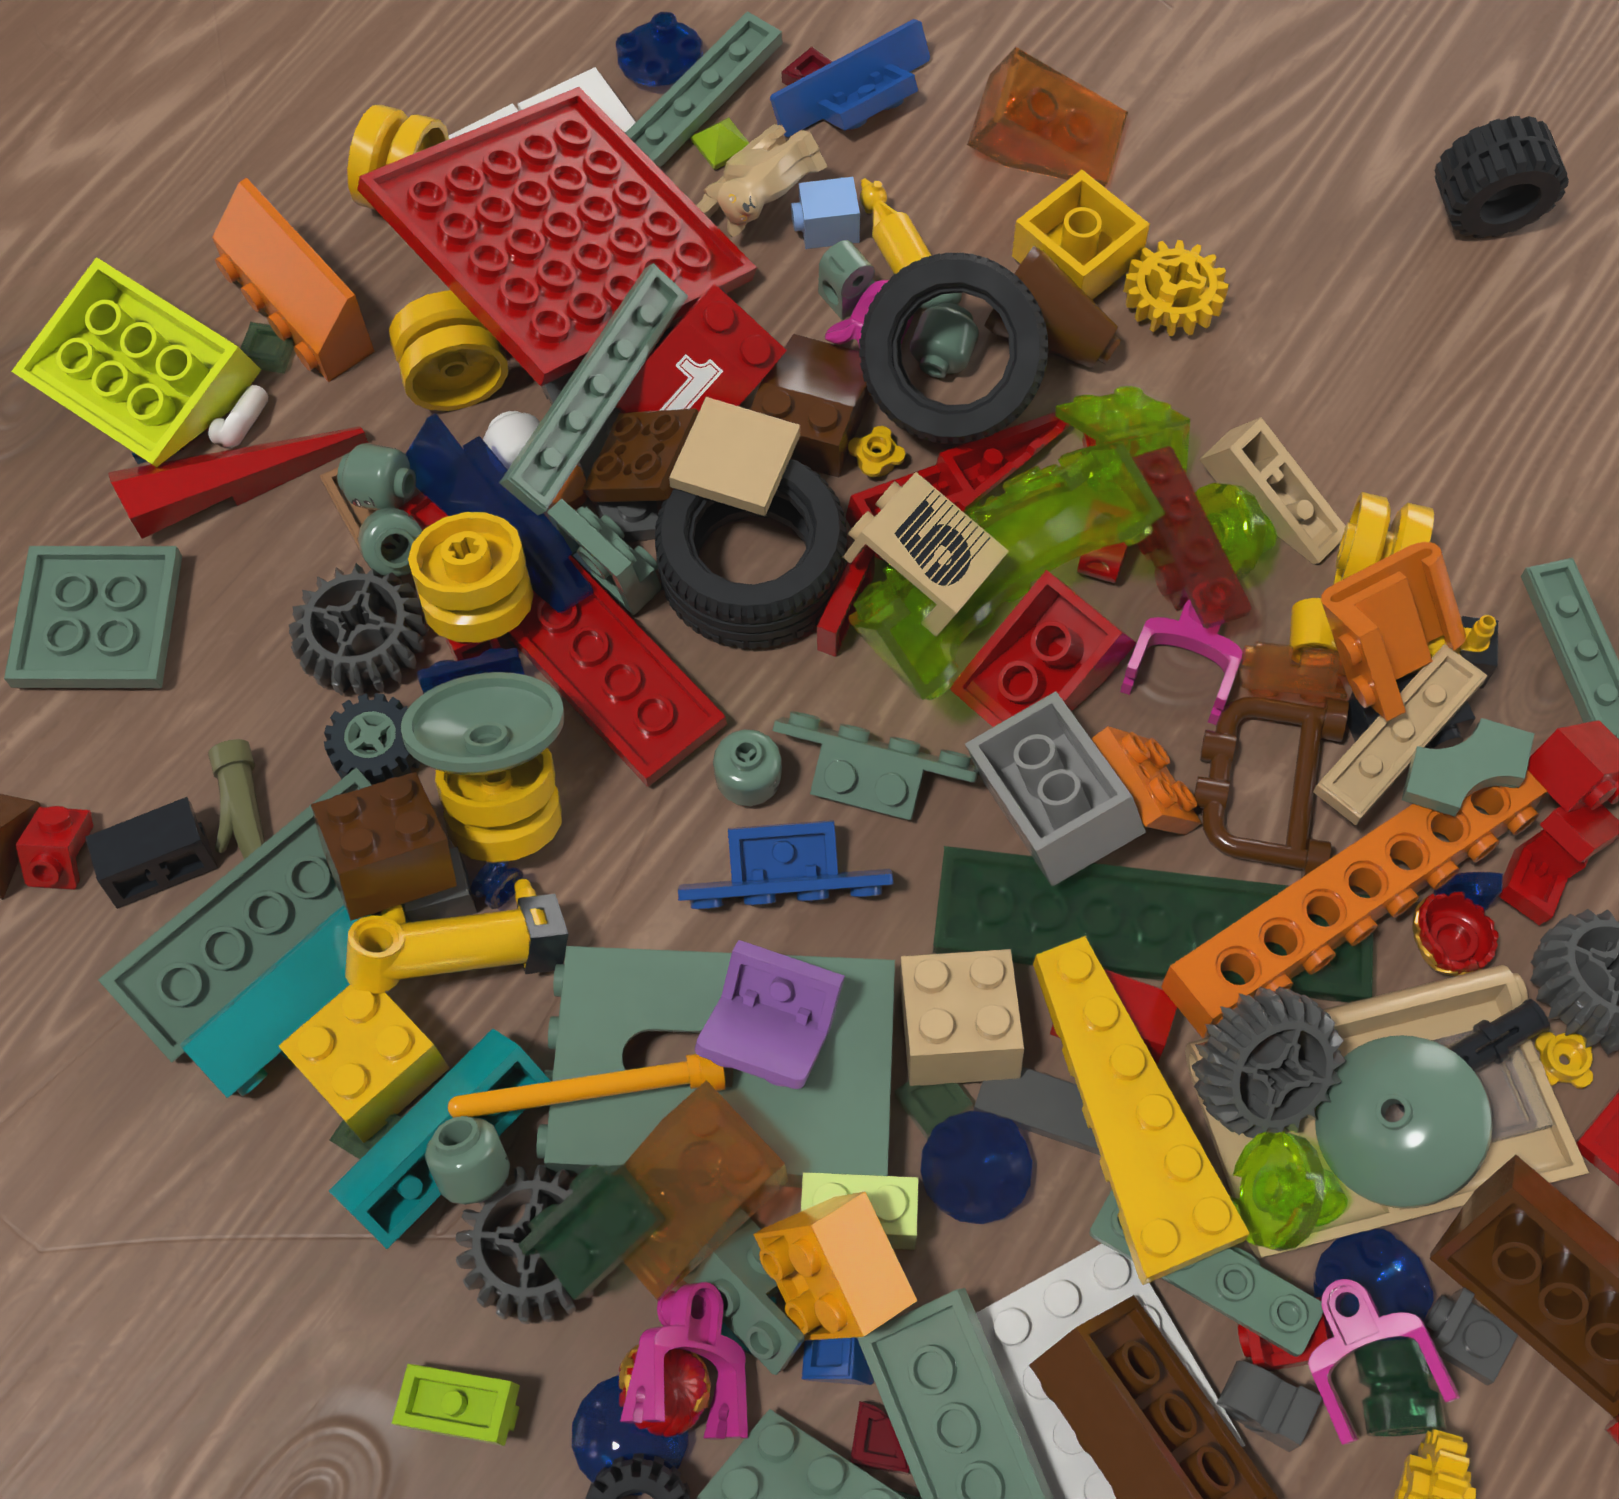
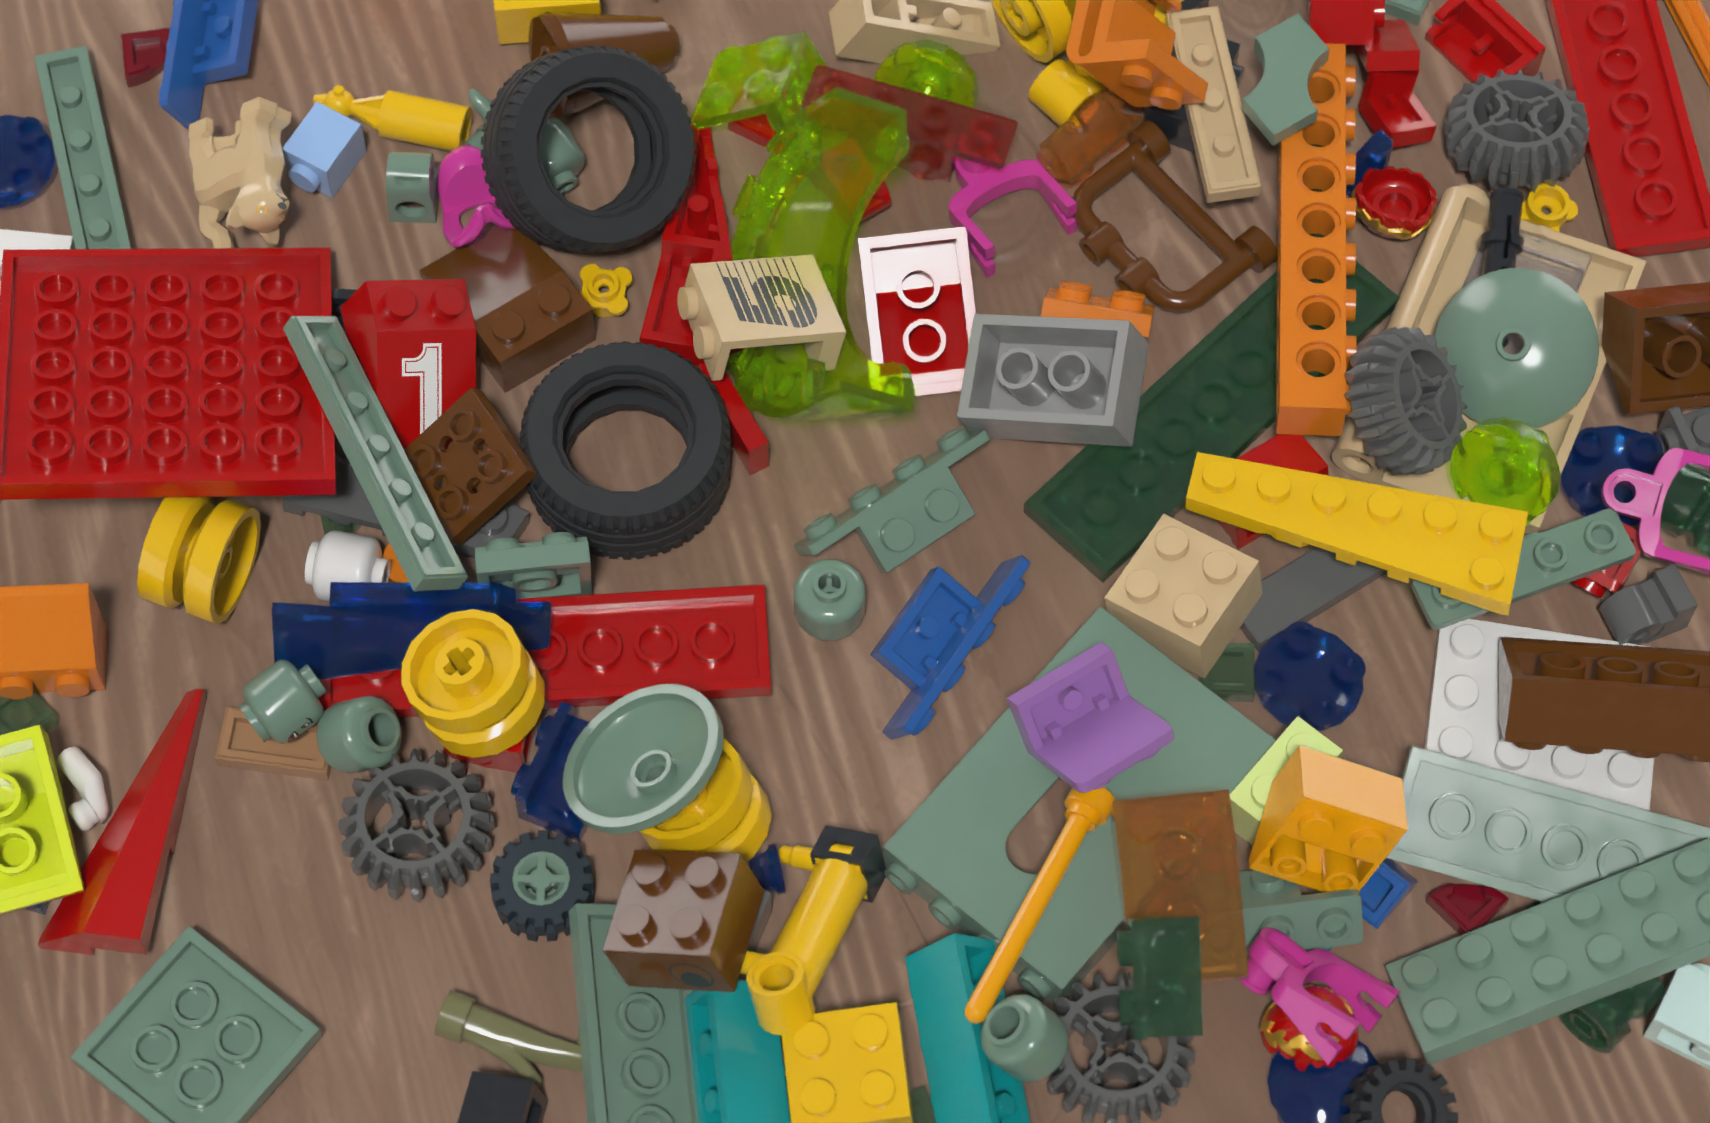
camera: 55 degrees left, 0 degrees up
tan tile [669,397,801,516] -> none
lime slope [691,117,749,170] -> none

